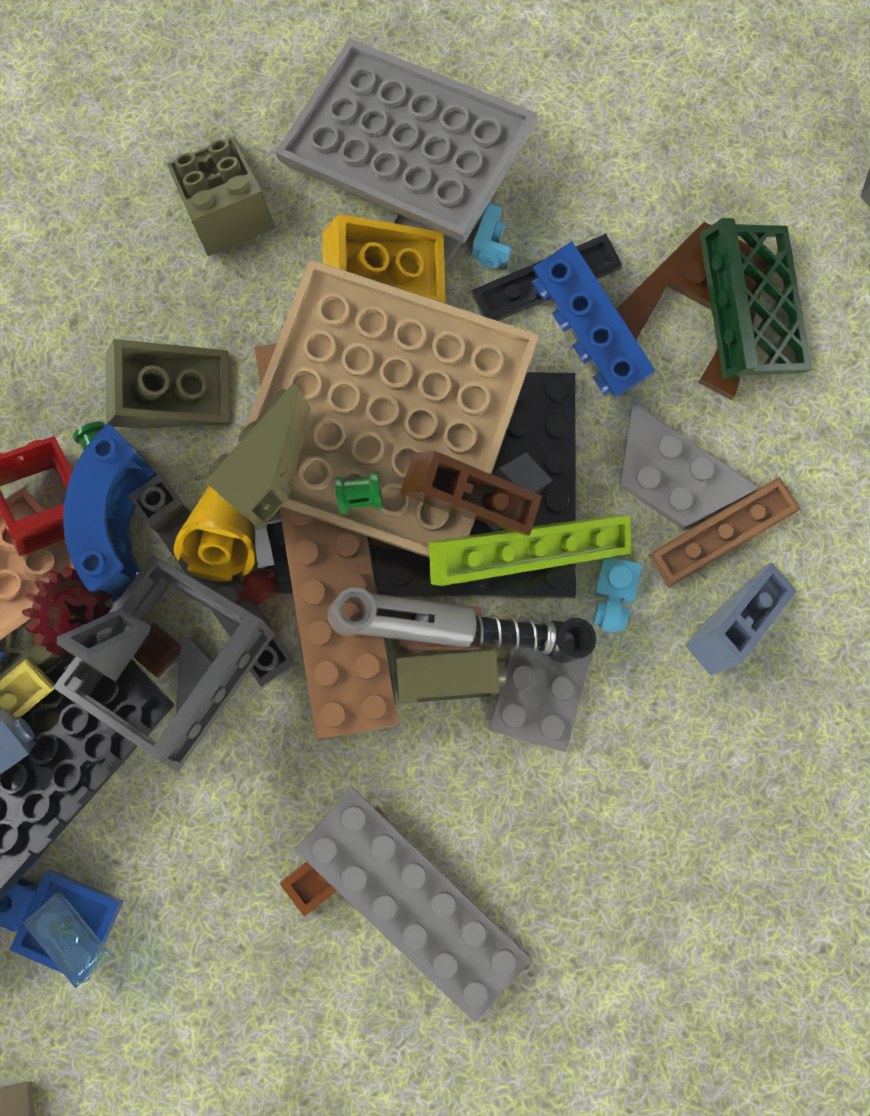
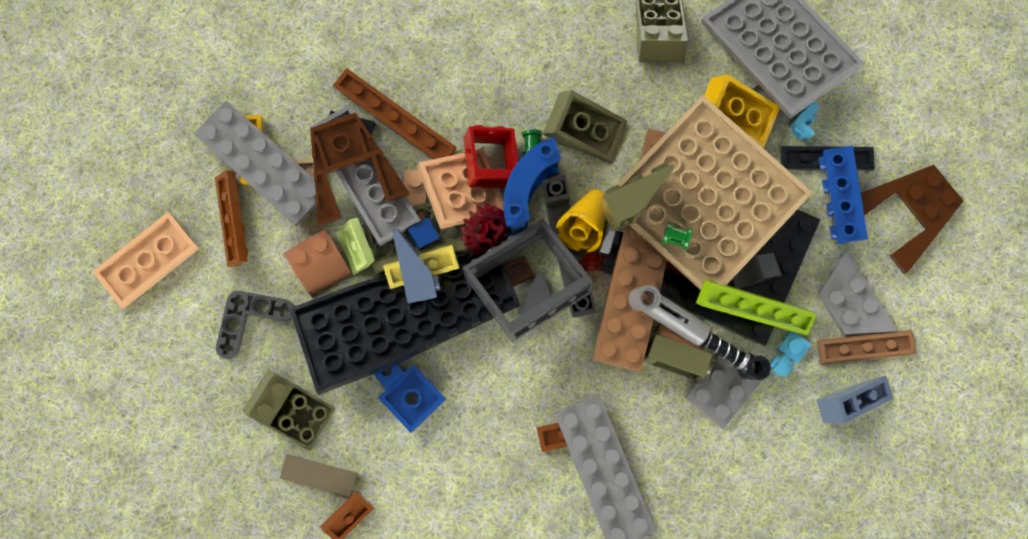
camera: 20 degrees right, 0 degrees up
clear light blue plate [23,892,113,988] -> none
dark grey slope [57,609,150,682] -> none
reddish brown slope [400,450,542,536] -> none
dark green fence [700,218,812,379] -> none

